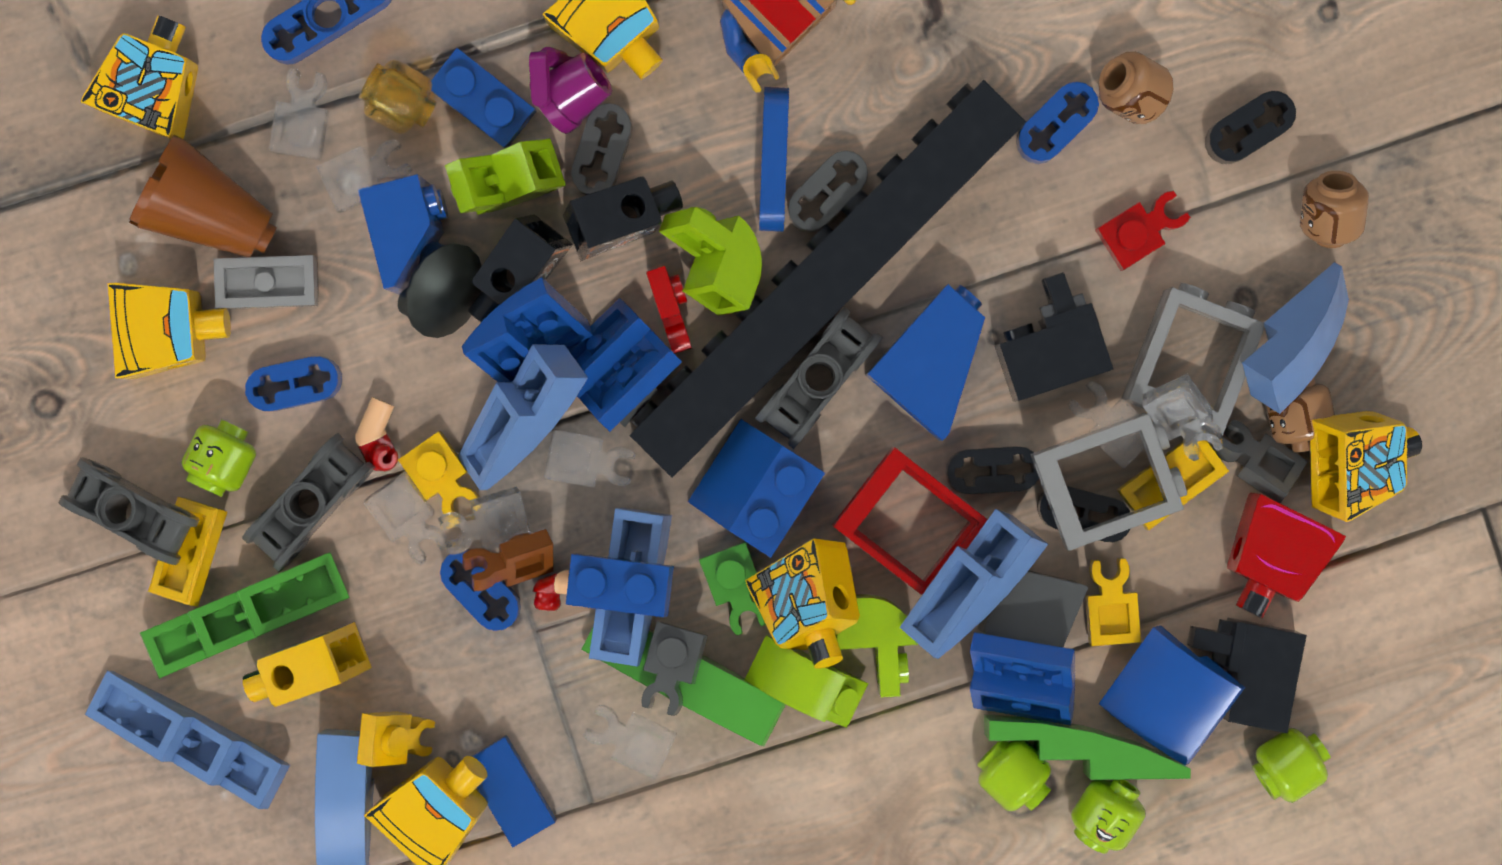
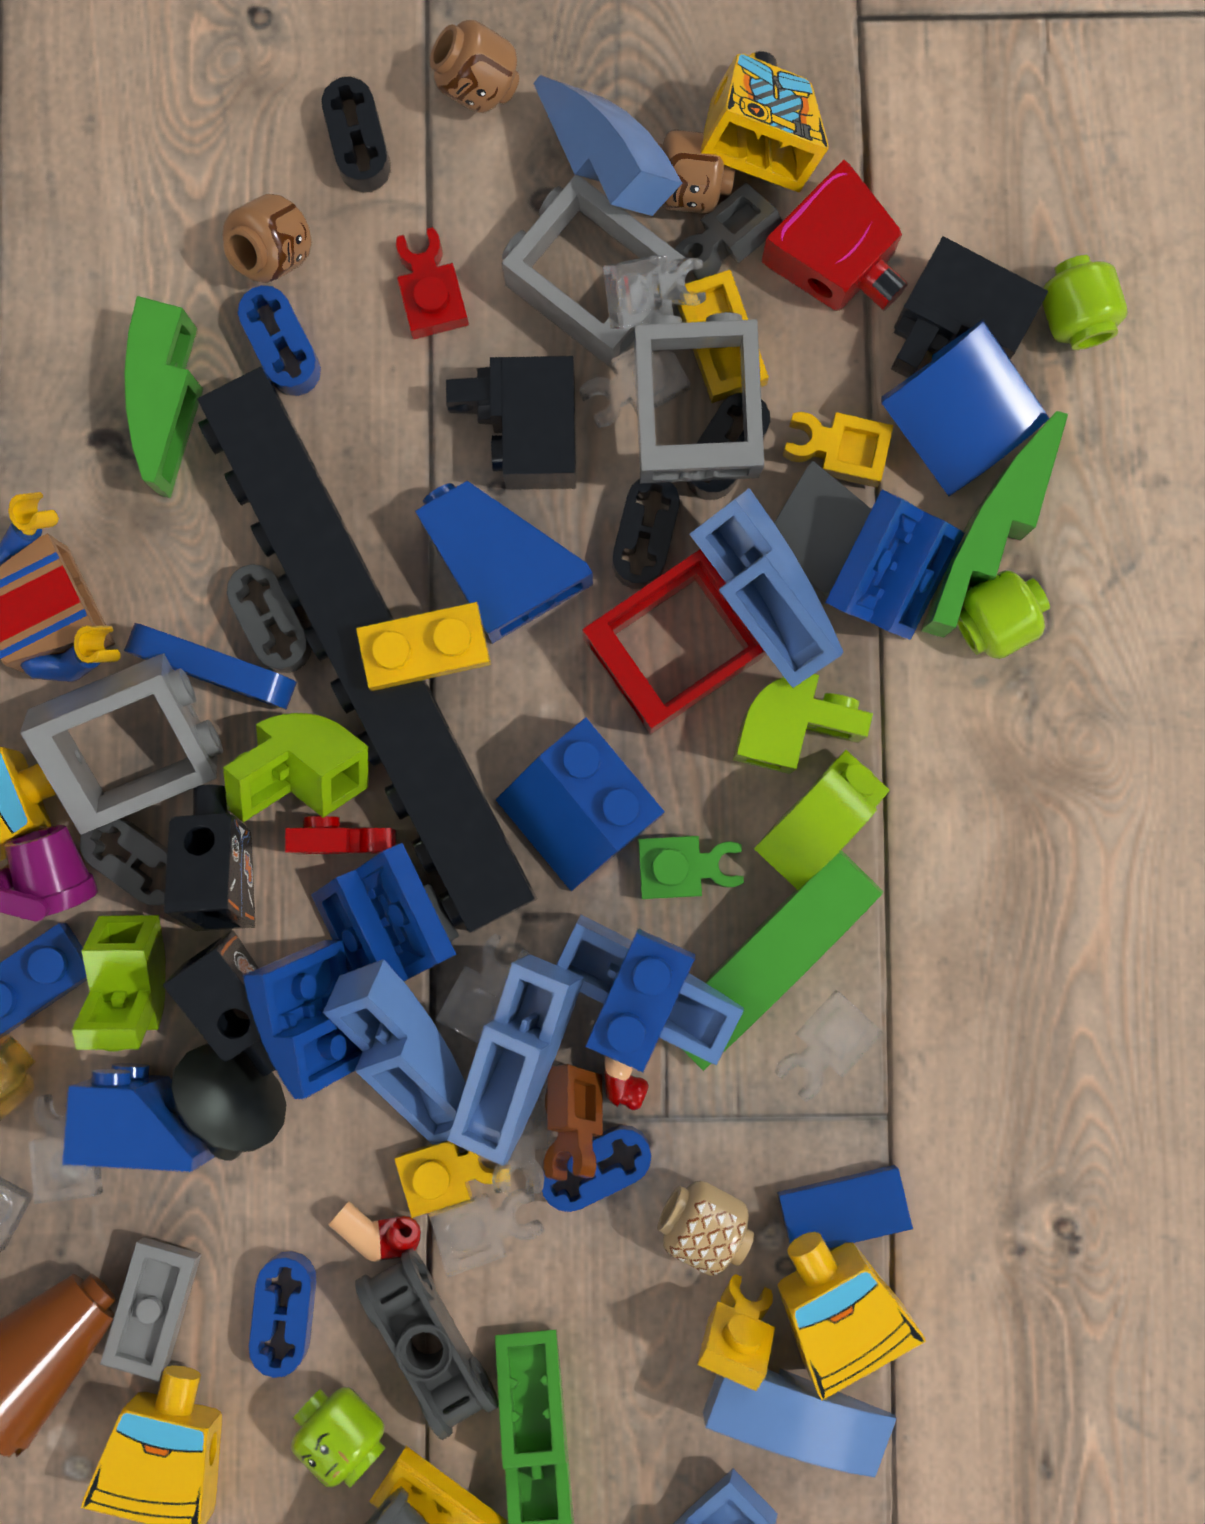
camera: 70 degrees left, 5 degrees down
yellow torso [242,622,372,707] -> none
dark grey plate [641,622,708,716] -> none
torso [745,538,860,669] -> none
dark grey piece [755,306,883,449] -> none
lime head [1071,780,1146,854] -> none
none -> light grey window [20,653,223,835]
none -> bright green slope [124,296,203,498]
none -> yellow plate [356,602,491,691]
none -> medium blue slope [448,954,585,1166]
none -> tan head [657,1181,754,1276]

